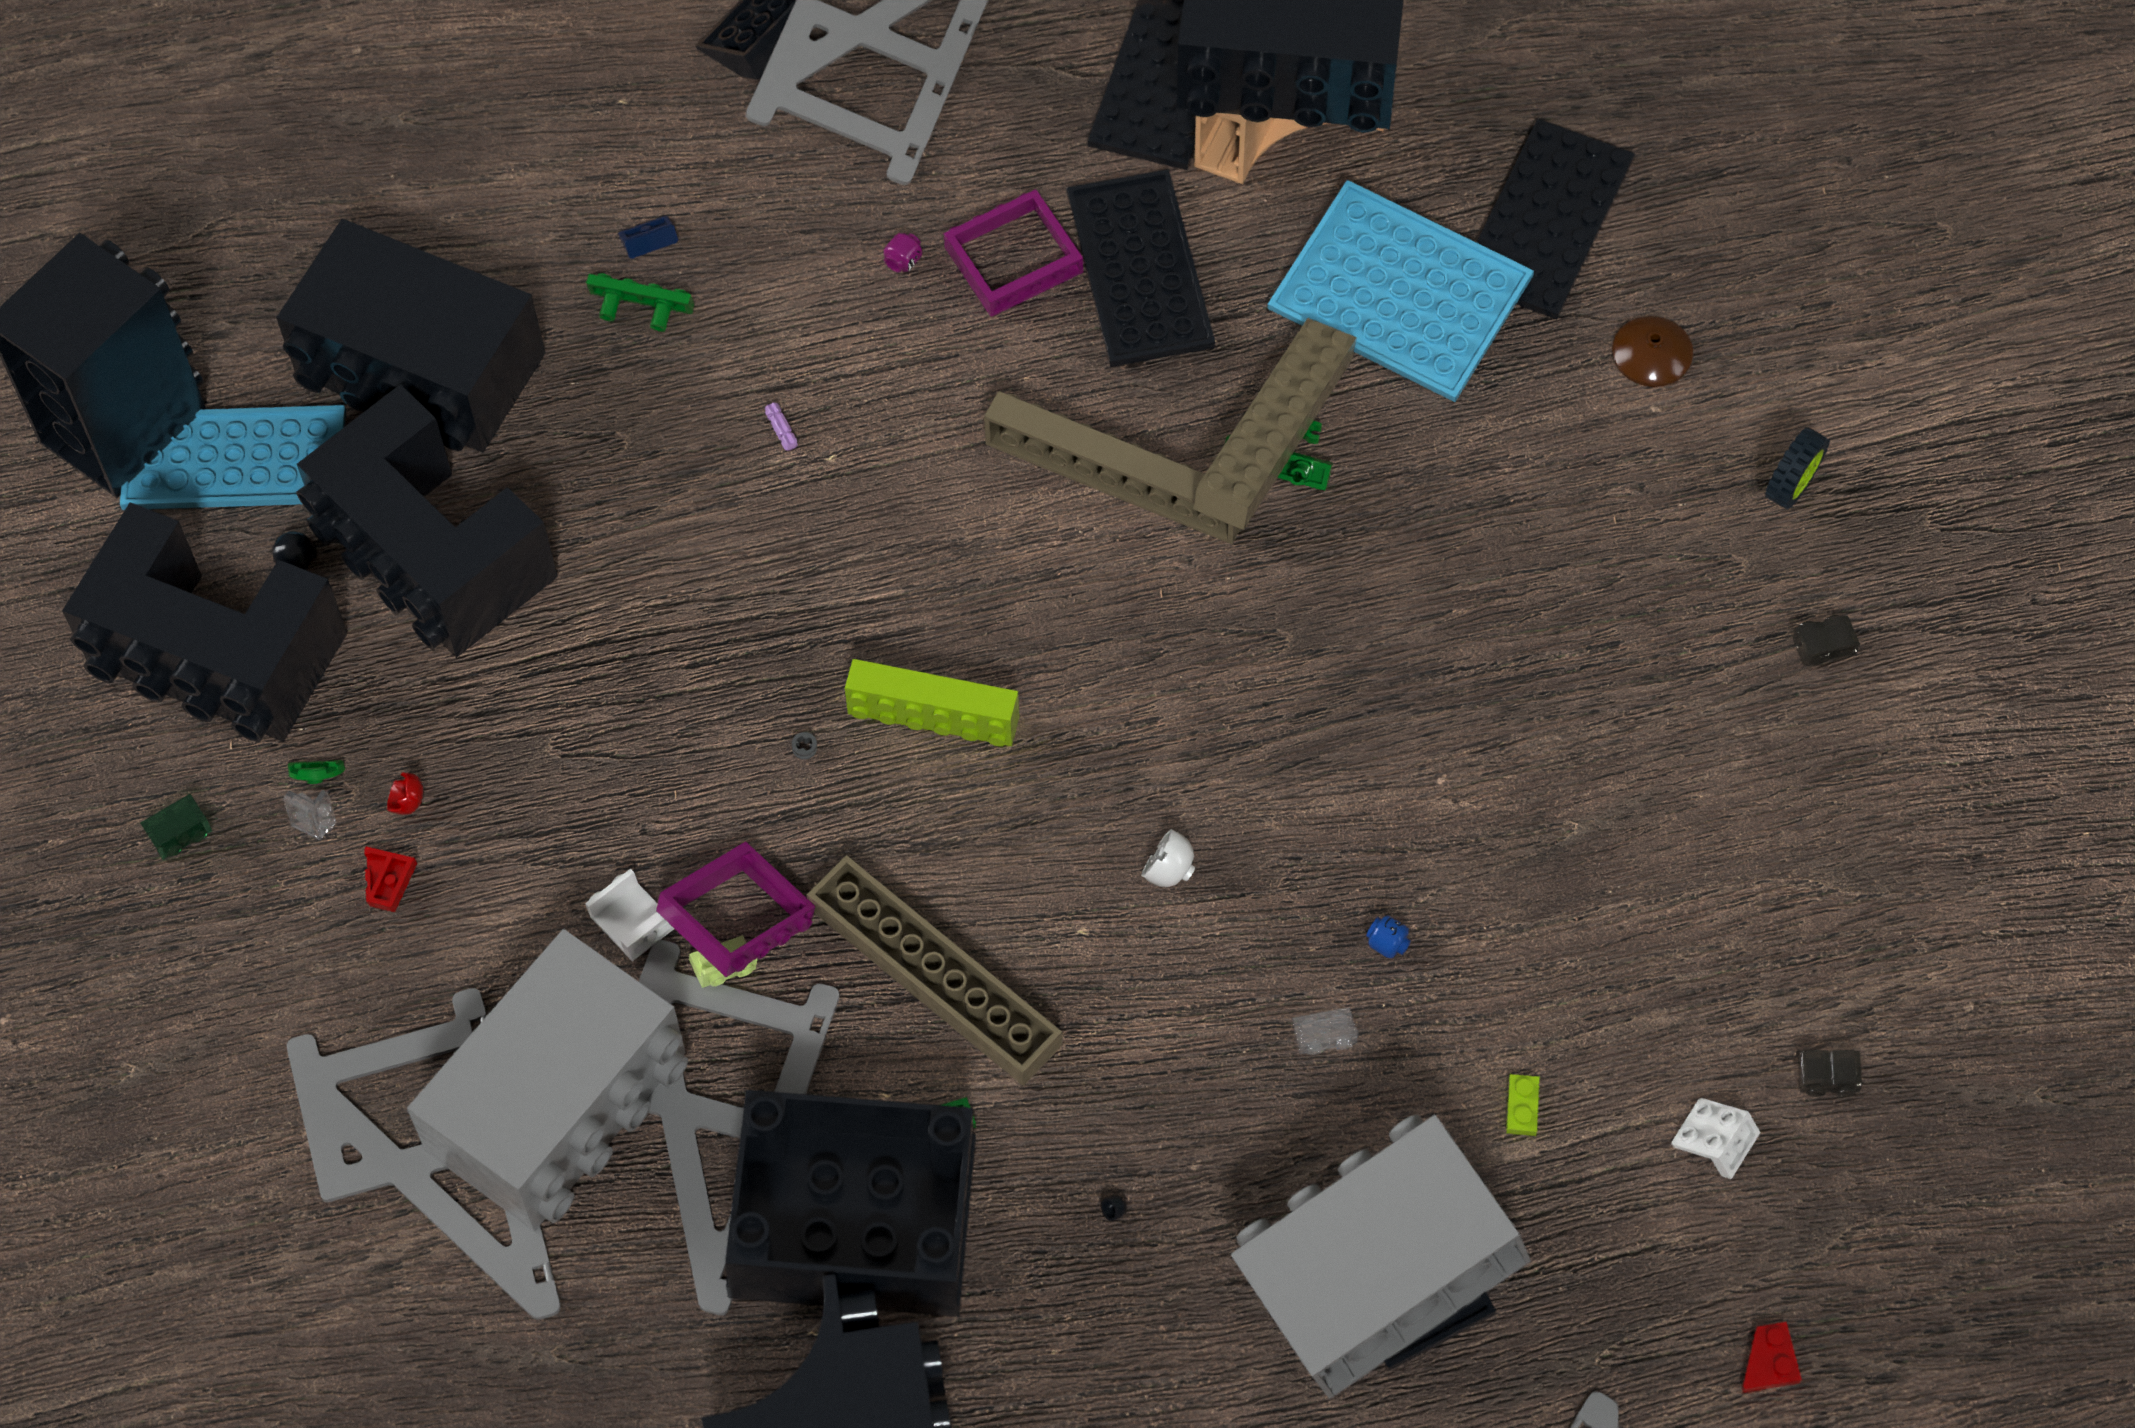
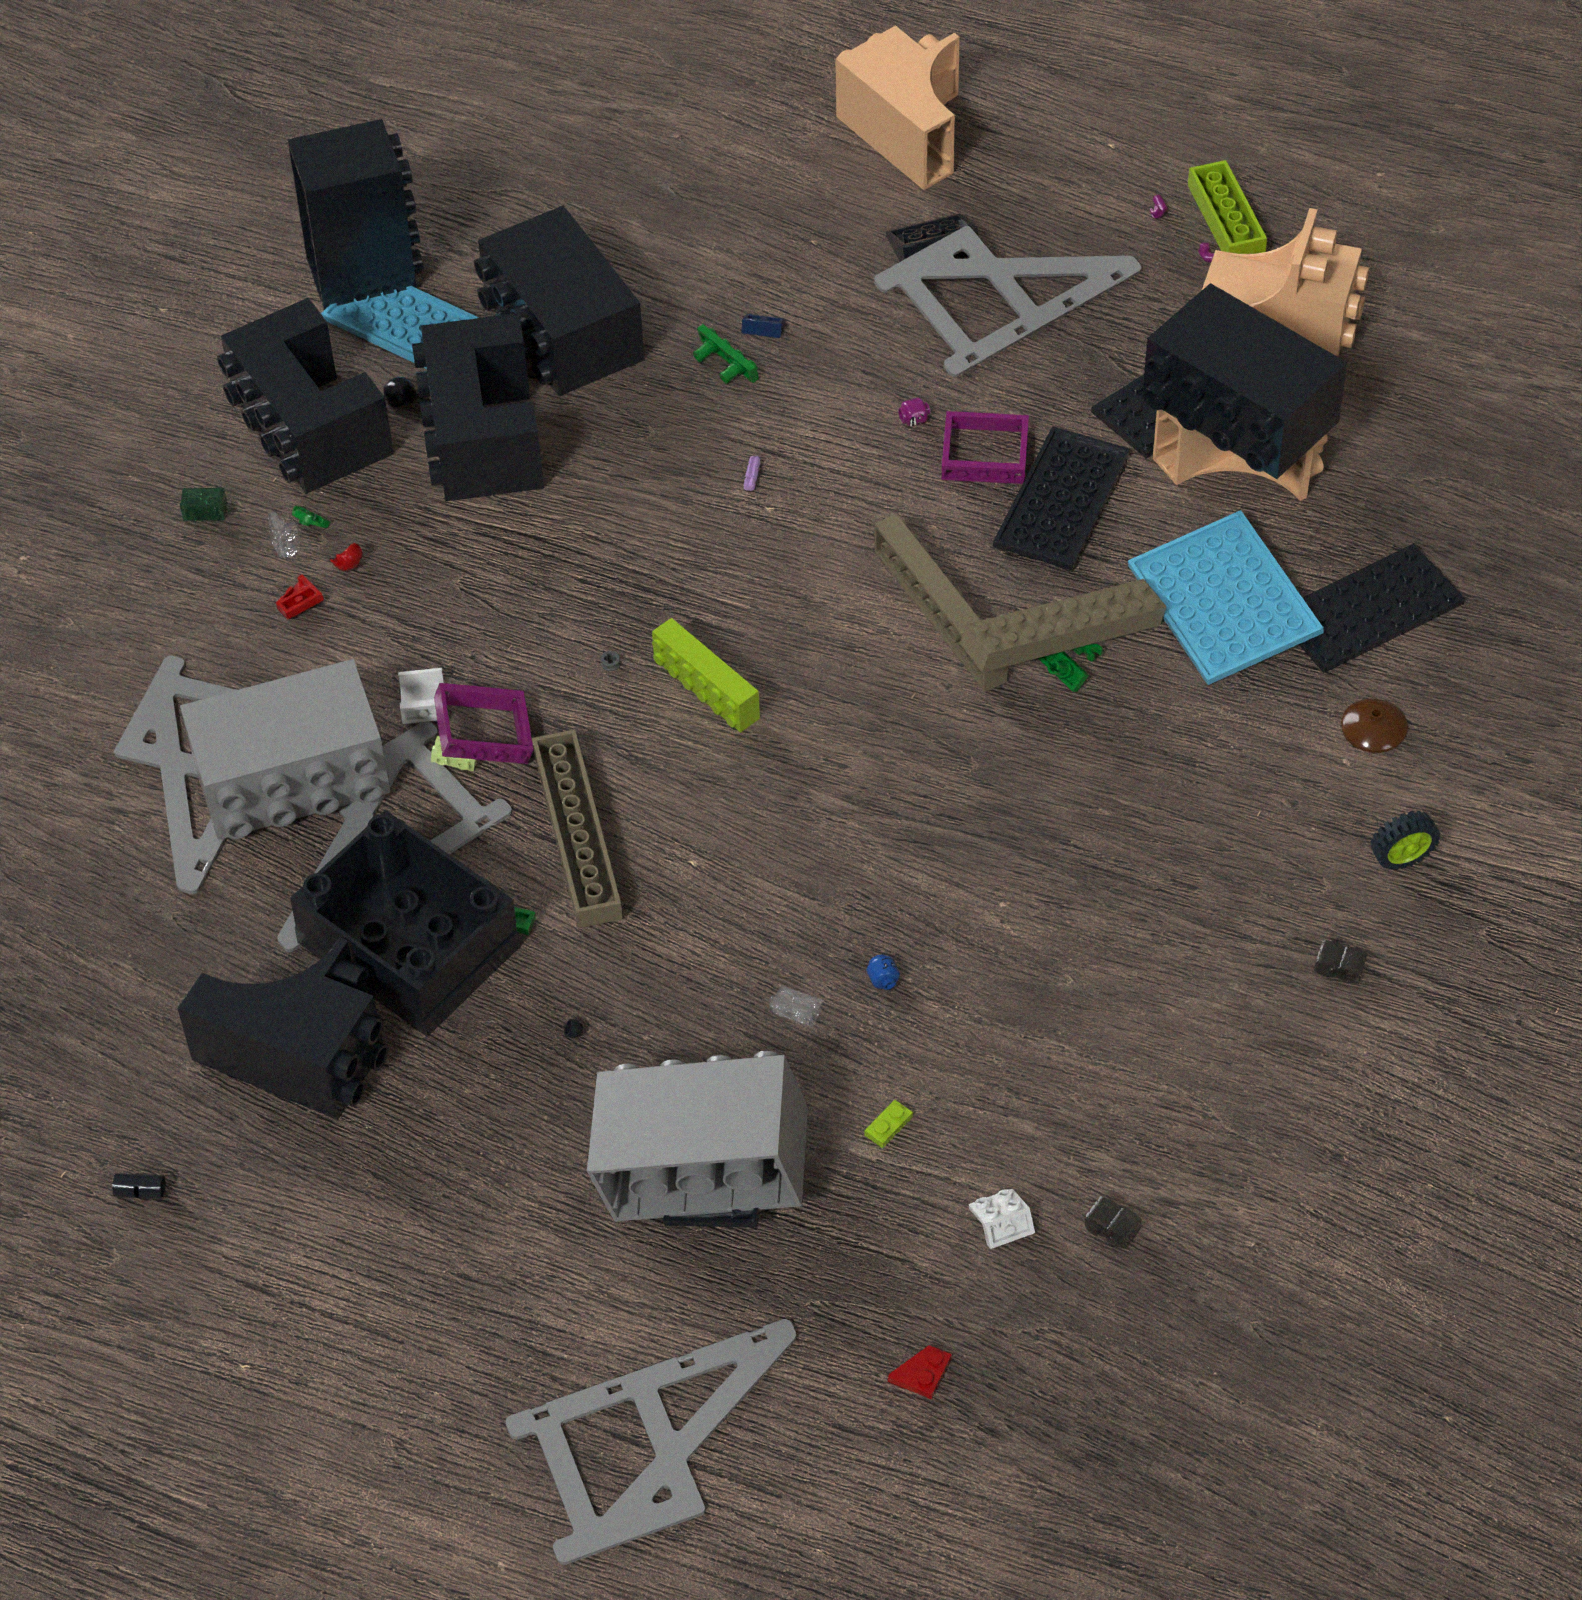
camera: 35 degrees right, 10 degrees down
white cylinder [1141,829,1195,888] -> none

